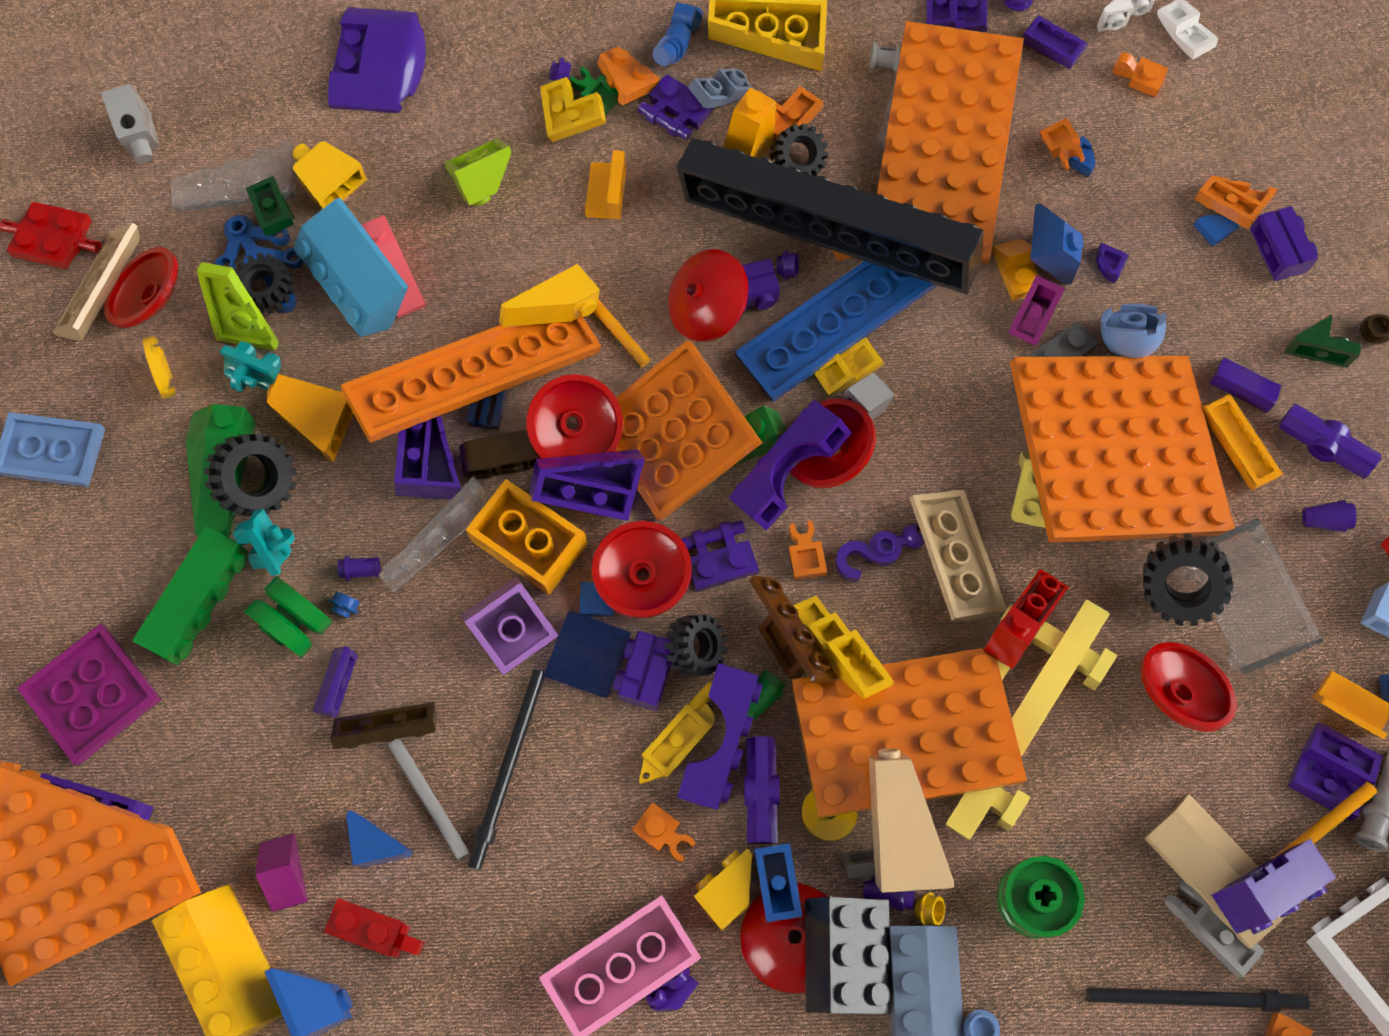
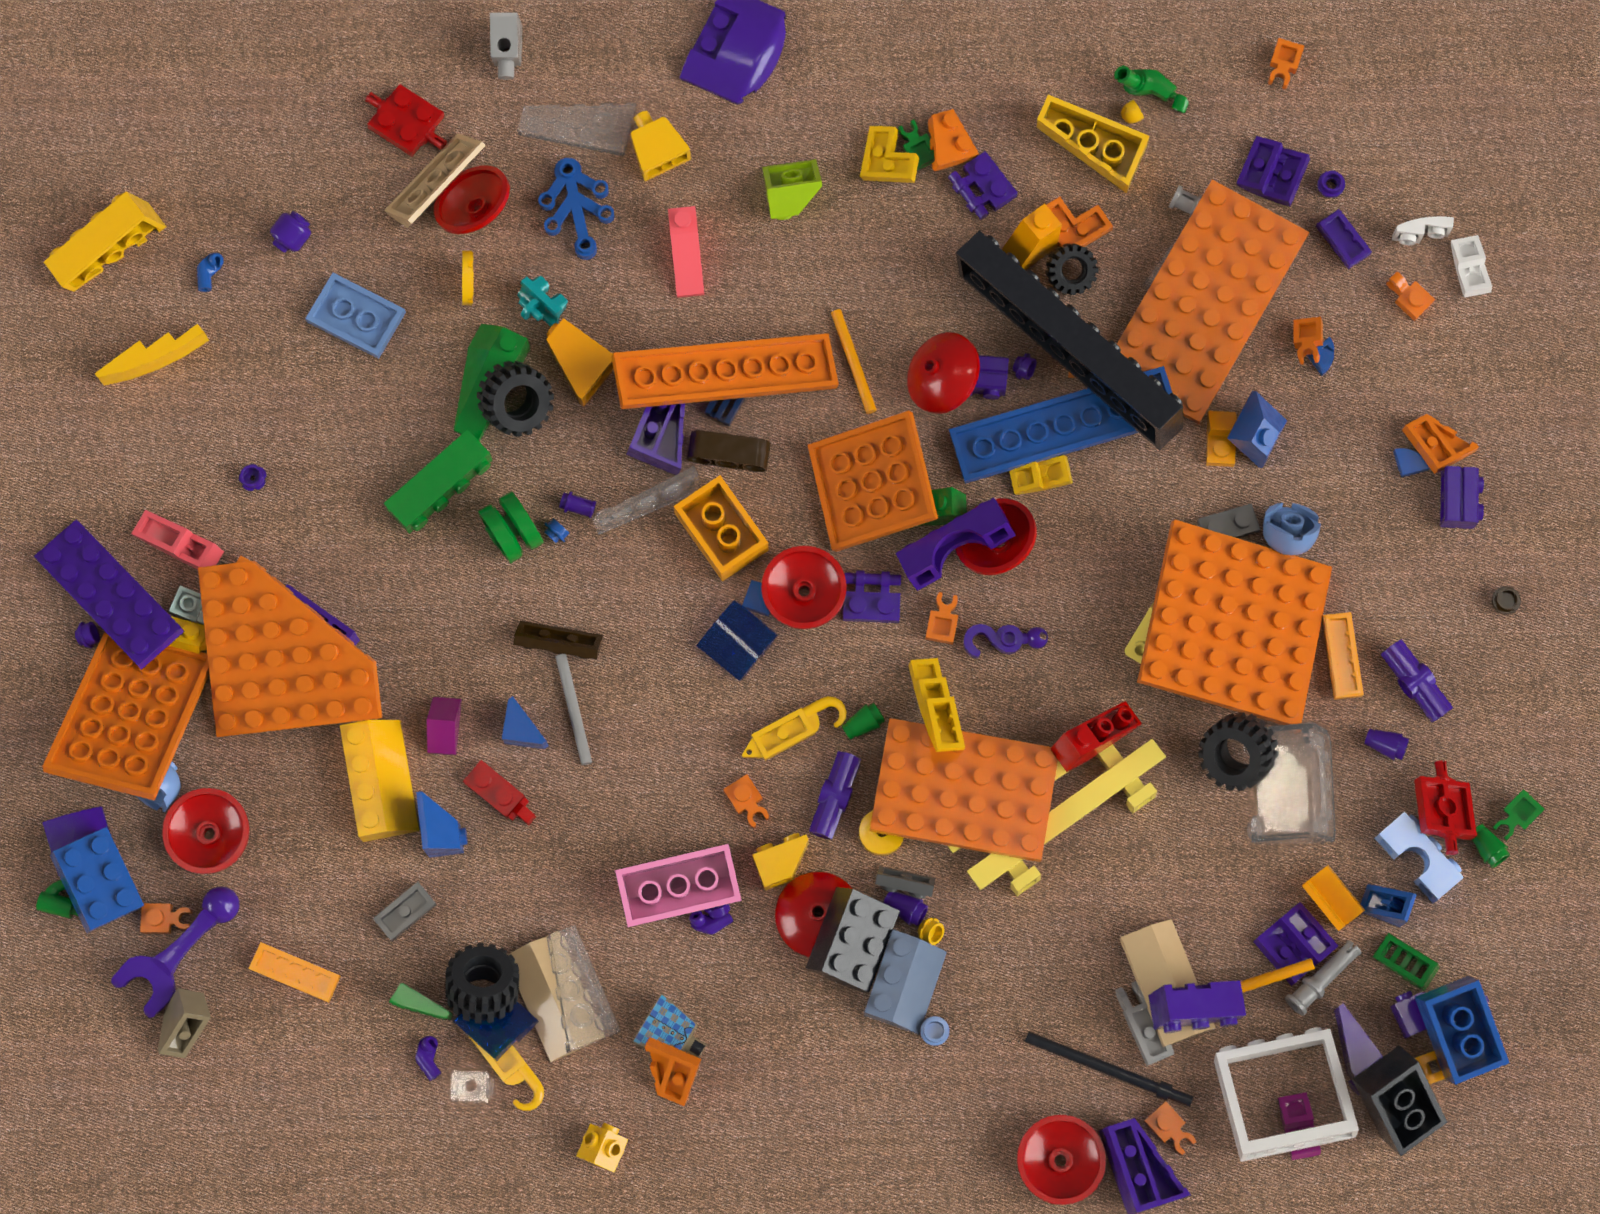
camera: 20 degrees right, 5 degrees up
magenta plate [17,623,162,766] -> none
lime wing [196,262,280,351] -> none
teal hips [233,509,295,576] -> none
black tyre [234,253,294,315] -> none
dark green slope [246,176,295,237] -> none
dark azure slope [294,198,408,337] -> none
dark purple slope [313,646,358,718] -> none
medium lavender slope [461,576,558,675] -> none
black bar [468,669,546,871] -> none
yellow slope [499,264,600,327] -> none
red dish [526,374,623,459] -> none
dark purple wedge [529,449,645,521] -> none
dark purple plate [549,57,571,82] -> none
light orange panel [585,150,627,220] -> none
dark purple brick [614,631,673,711] -> none
blue piece [653,2,703,67] -> none
black tyre [665,614,727,676] -> none
dark purple arch [677,663,763,810] -> none
sand blue slope [688,68,754,108] -> none
reddish brown bracket [749,575,838,684] -> none
blue slope [754,843,802,922] -> none
light grey brick [842,372,895,420] -> none
tan slope [869,748,954,893] -> none
tan slope [909,490,1007,622] -> none
green wheel [996,856,1085,939] -> none
magenta slope [1008,275,1066,346] -> none
dark purple tile [1096,243,1129,284] -> none
red dish [1140,642,1237,732] -> none
dark purple slope [1209,357,1281,413] -> none
dark green slope [1284,315,1362,368] -> none

